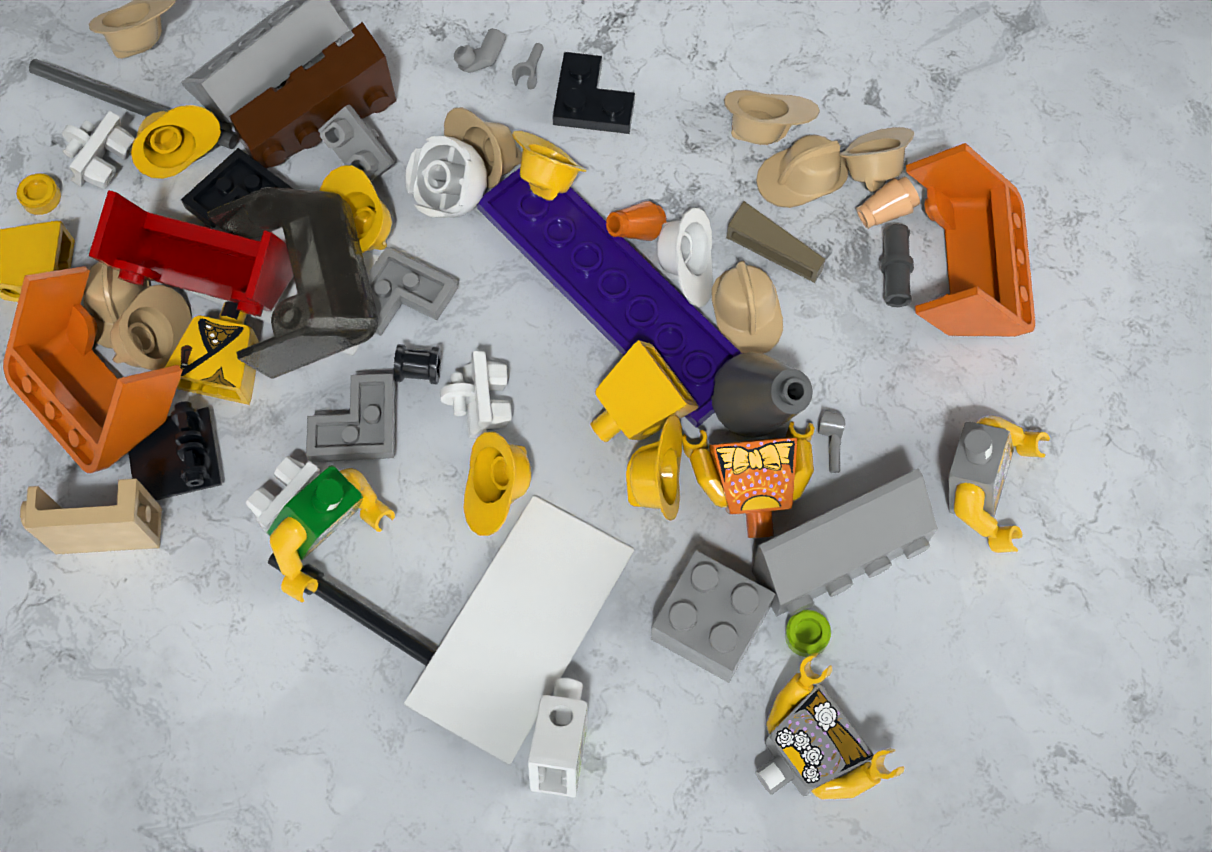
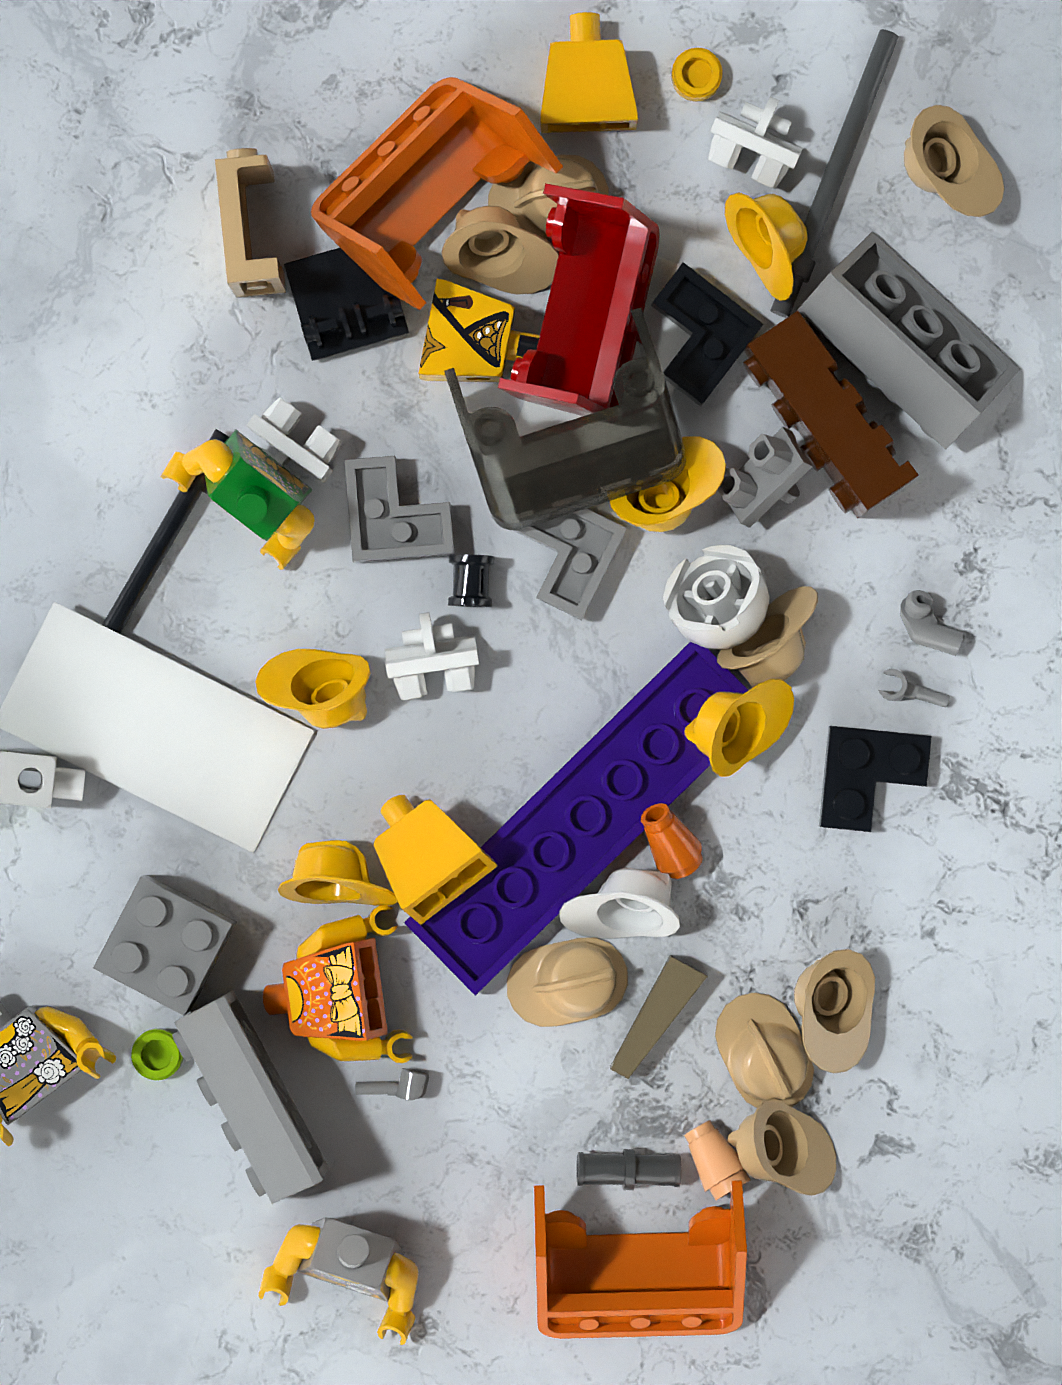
camera: 85 degrees right, 20 degrees up
dark grey cone [711,352,813,437] -> none

